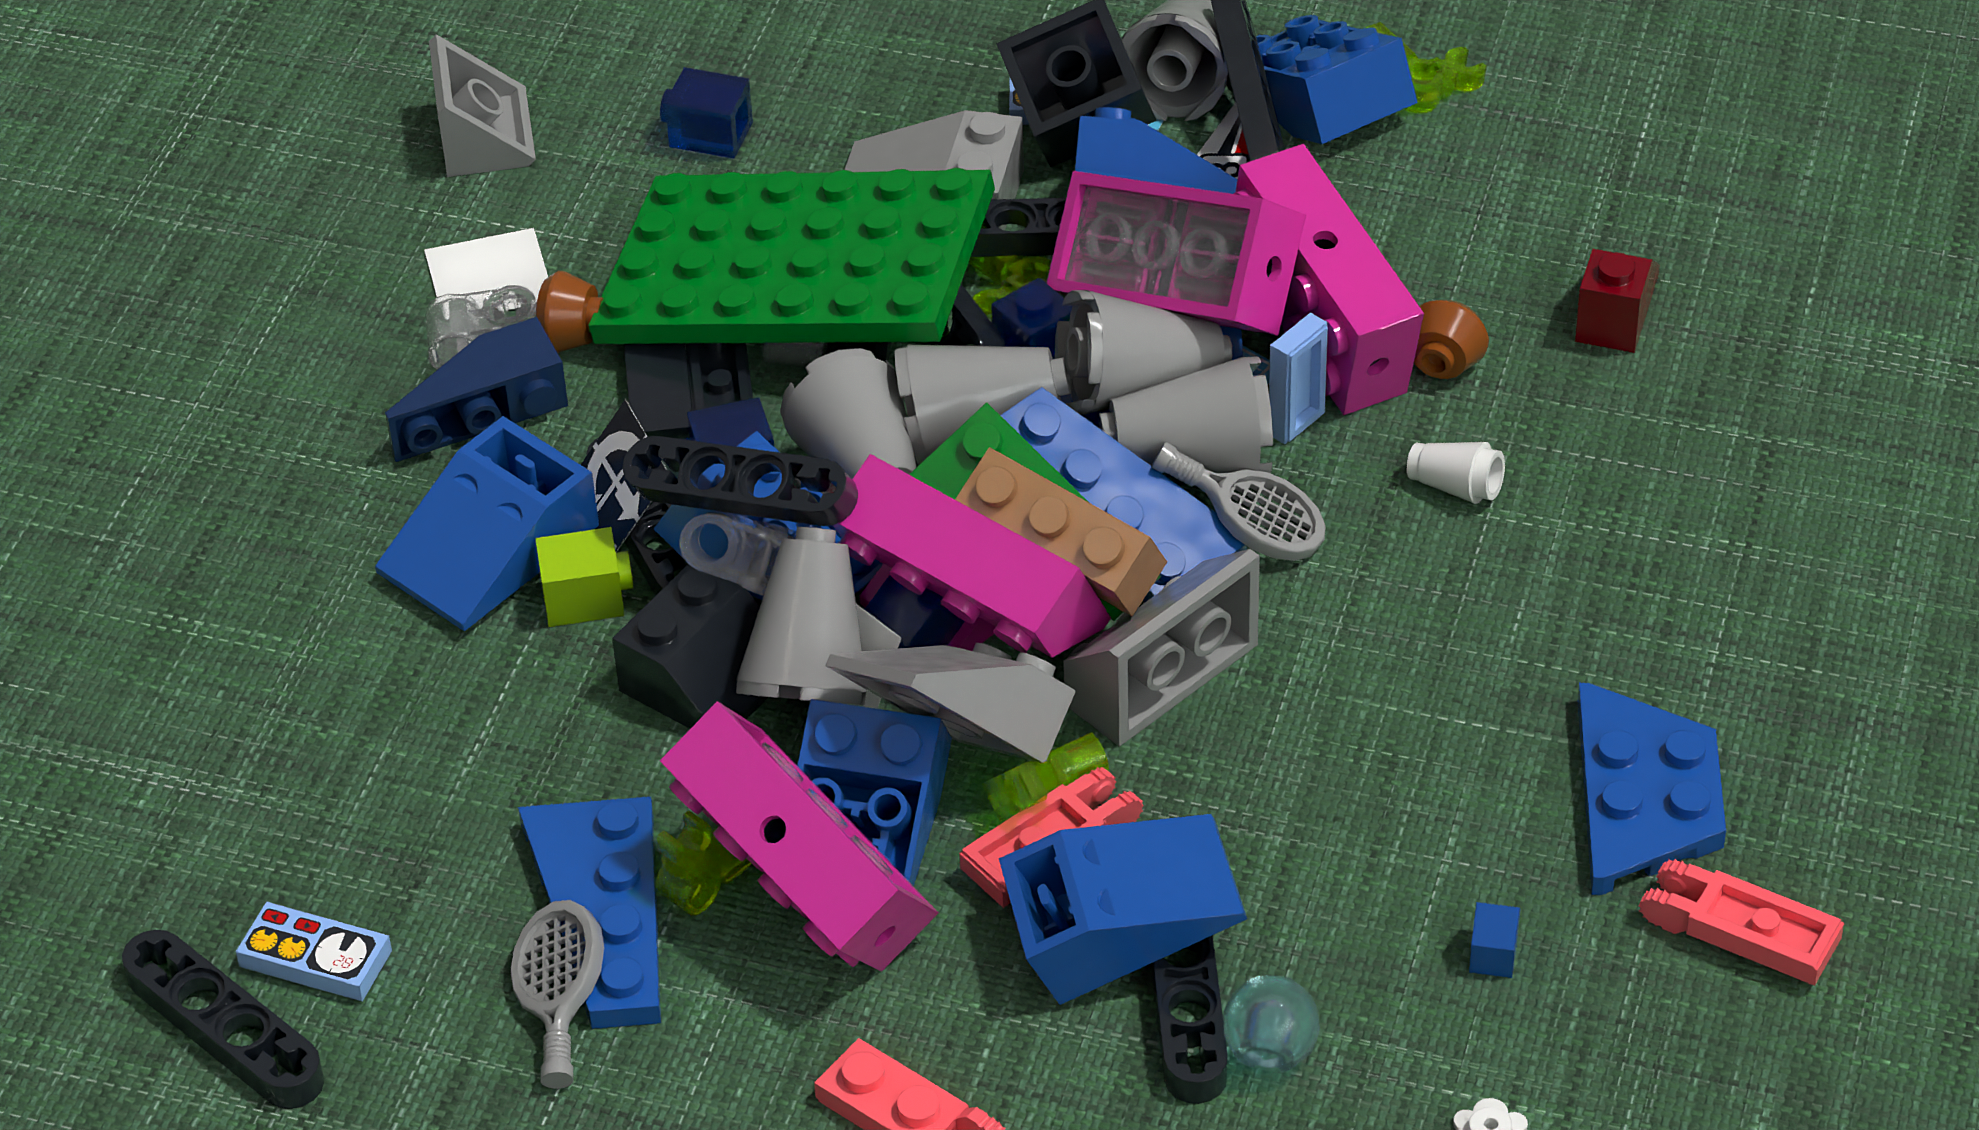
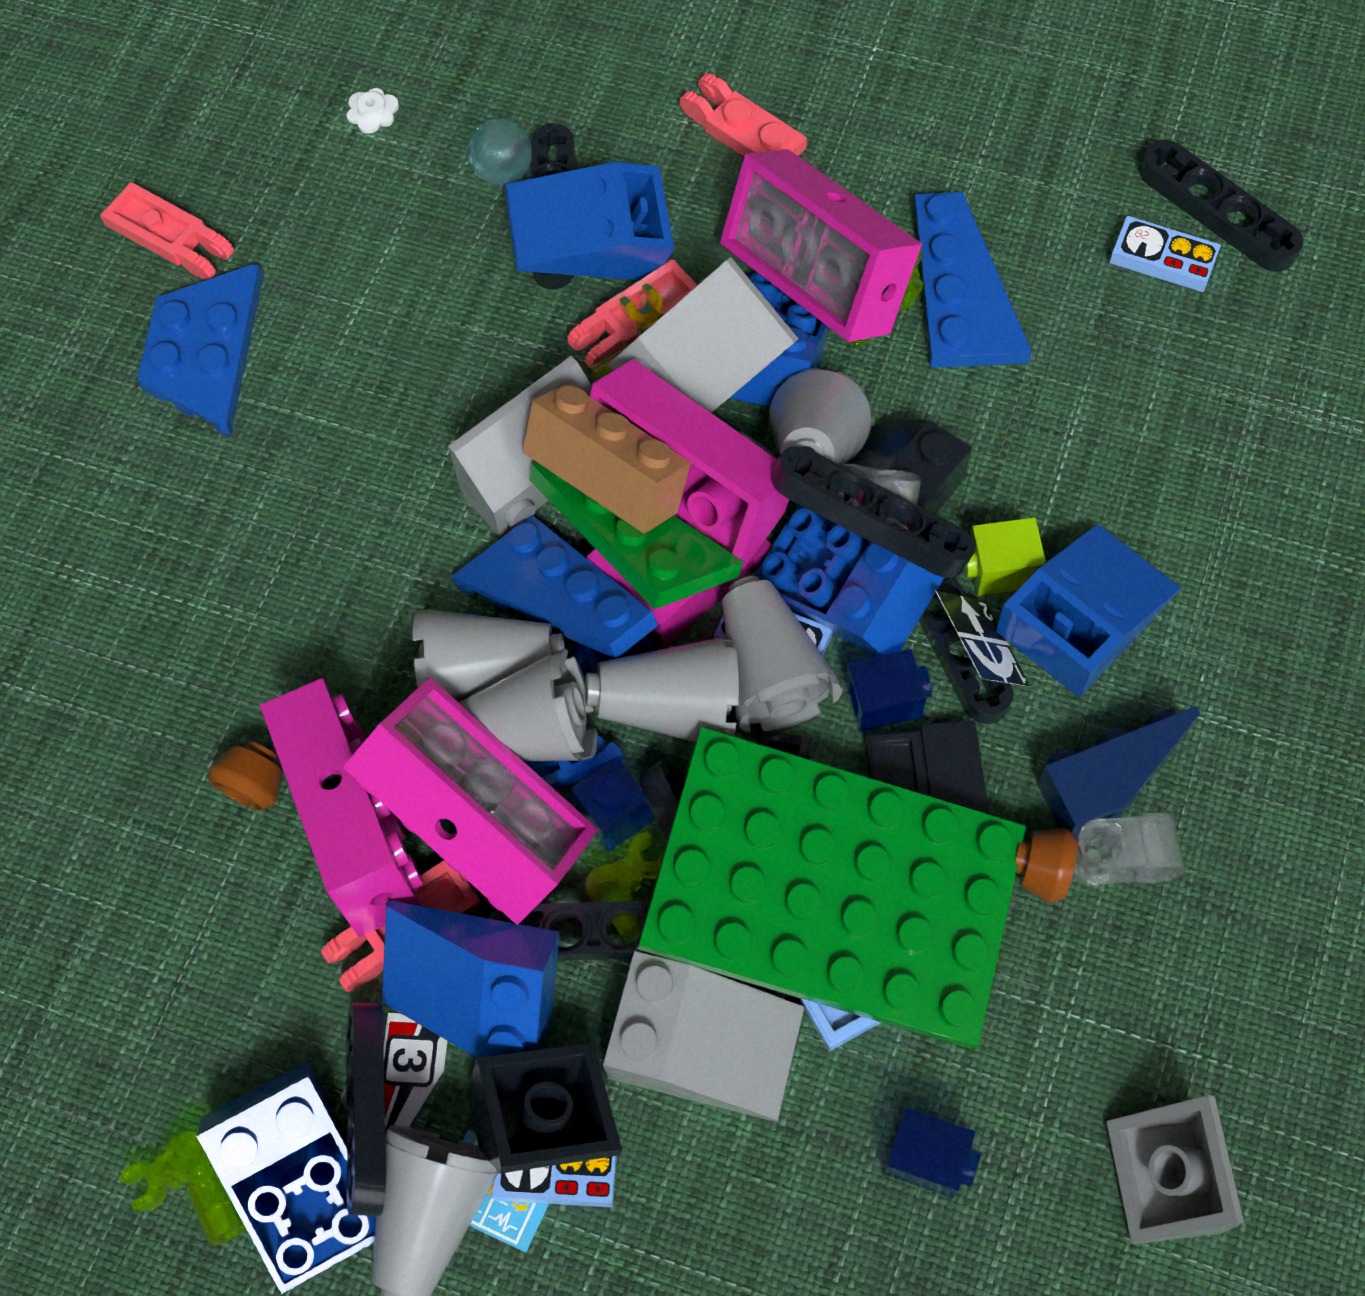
camera: 175 degrees left, 20 degrees up
white sticker [424,228,548,323] -> none
light grey piece [510,900,604,1089] -> none
light grey piece [1151,441,1326,561] -> none
light blue tile [1269,312,1328,444] -> none
white cone [1407,442,1505,504] -> none
blue piece [1469,902,1521,978] -> none
dark red slope [1575,249,1660,353] -> none

